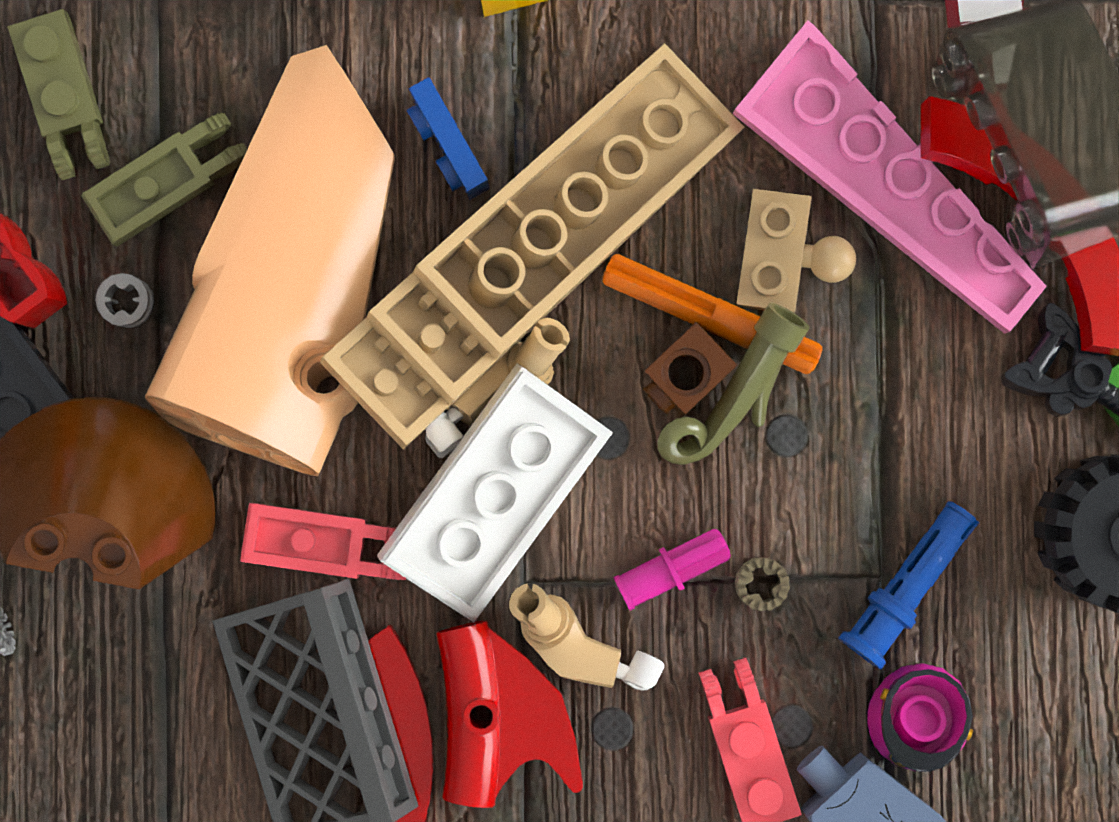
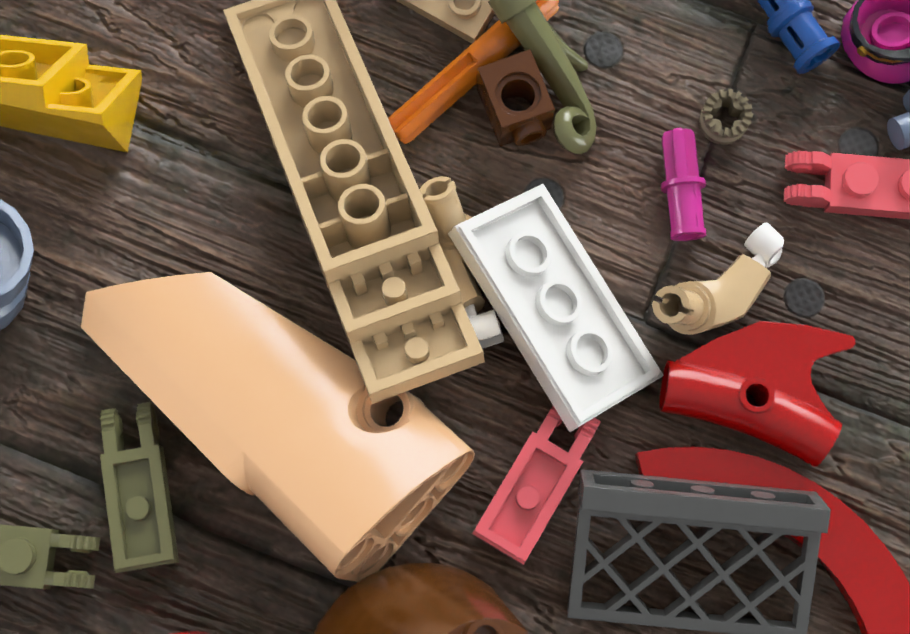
camera: 70 degrees left, 10 degrees down
light grey bush [95,273,155,328] -> none
blue plate [406,77,490,200] -> none

